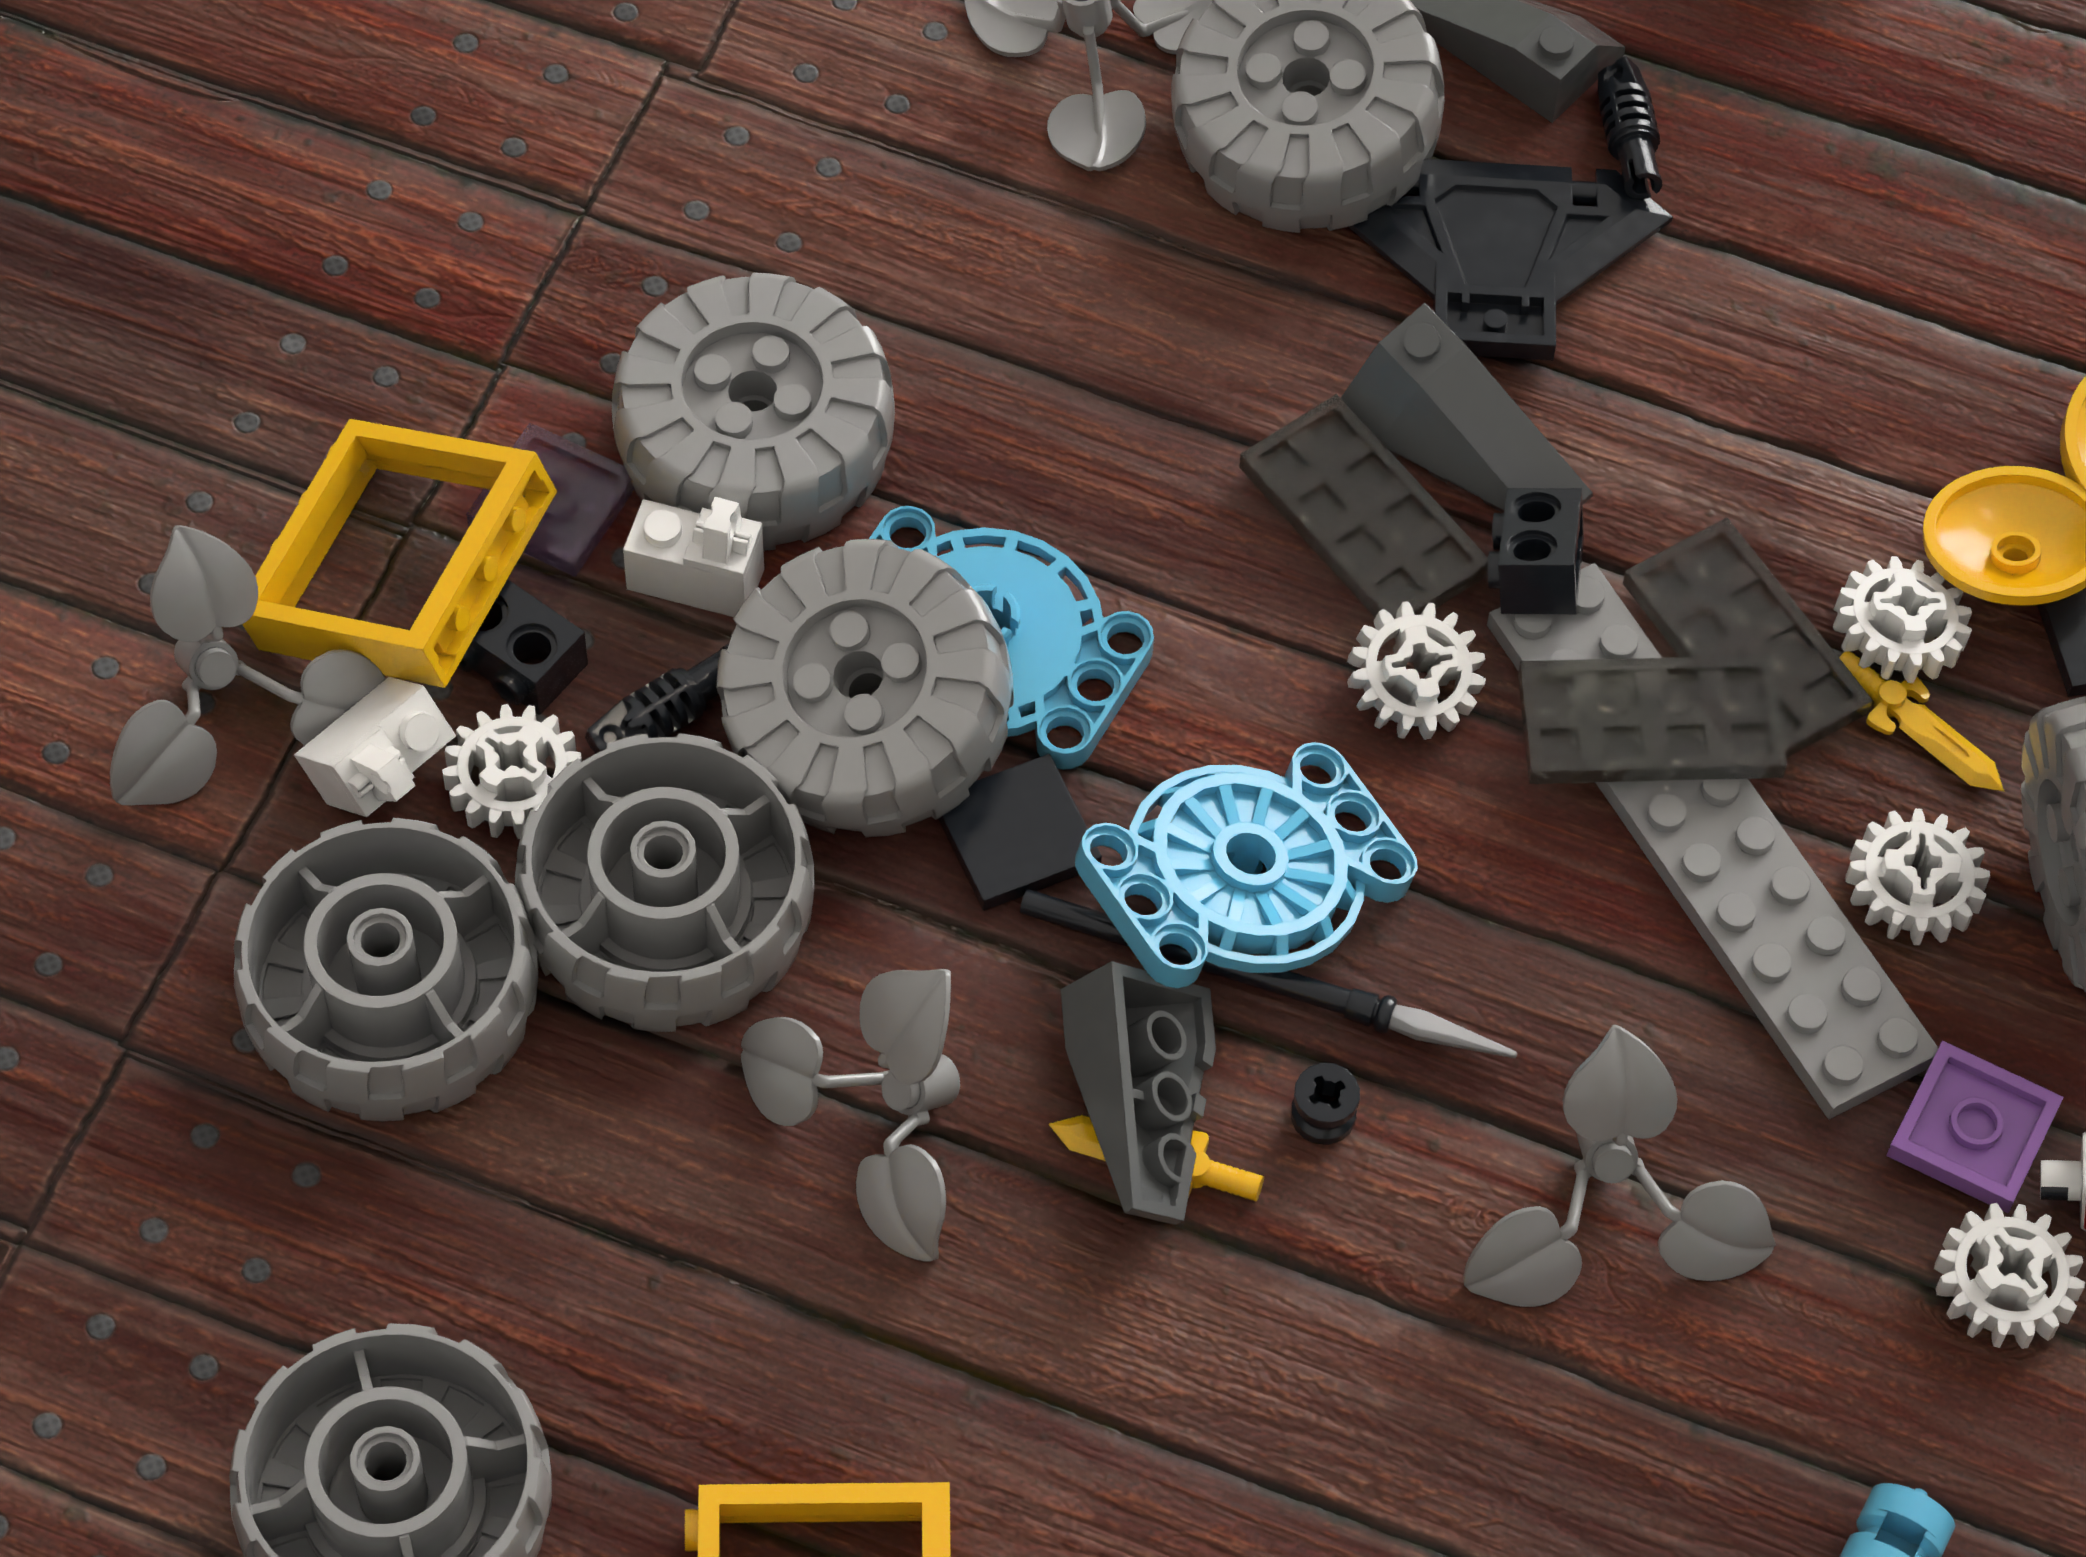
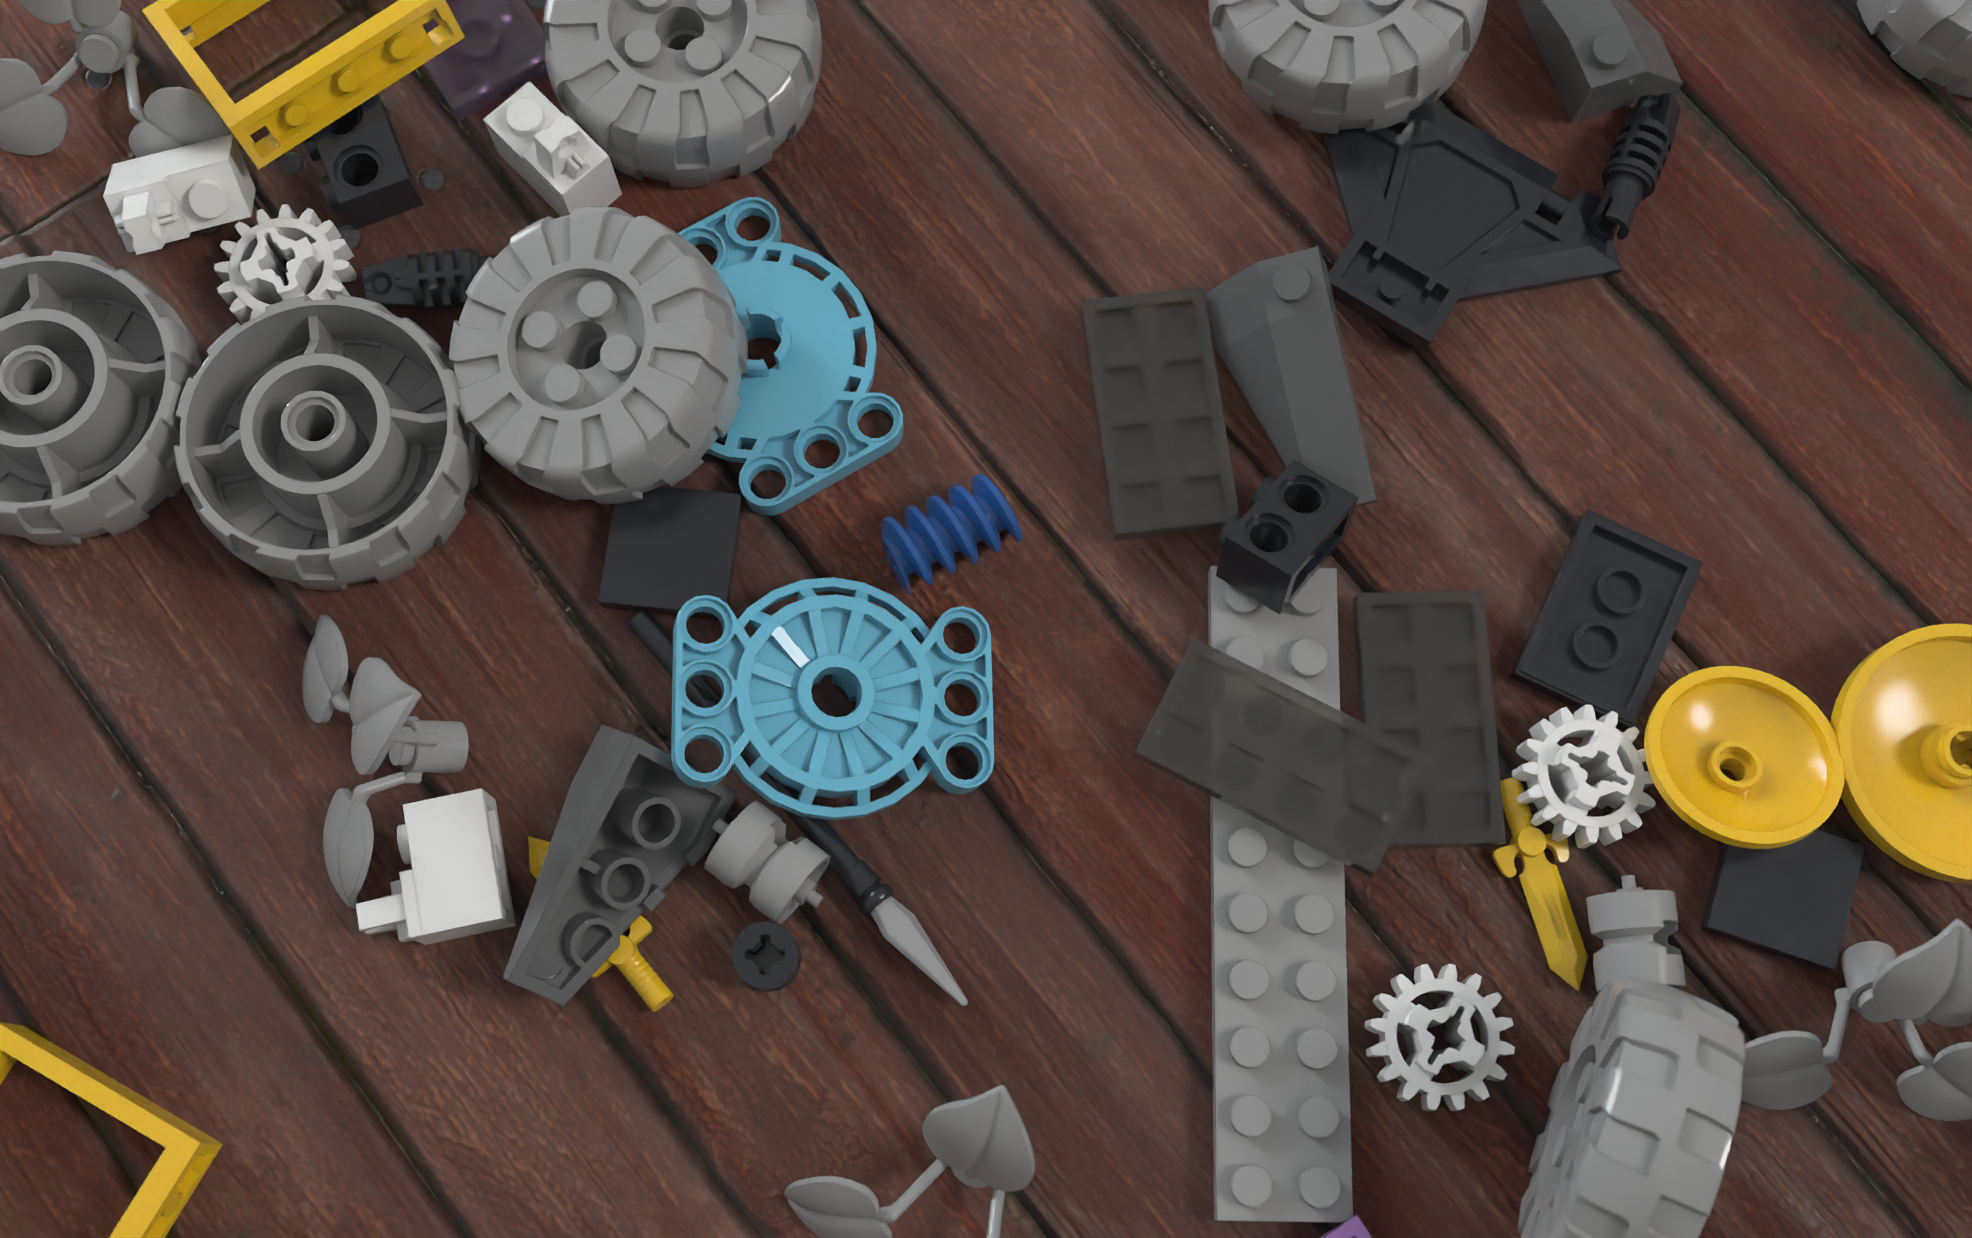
camera: 30 degrees right, 15 degrees up
white gear [1347,601,1486,740] -> none
none -> white hinge [356,788,516,945]
none -> light grey wheel [704,801,831,924]
none -> blue piece [881,473,1023,595]
none -> black tile [1510,509,1703,731]
none -> light grey wheel [1586,875,1686,992]

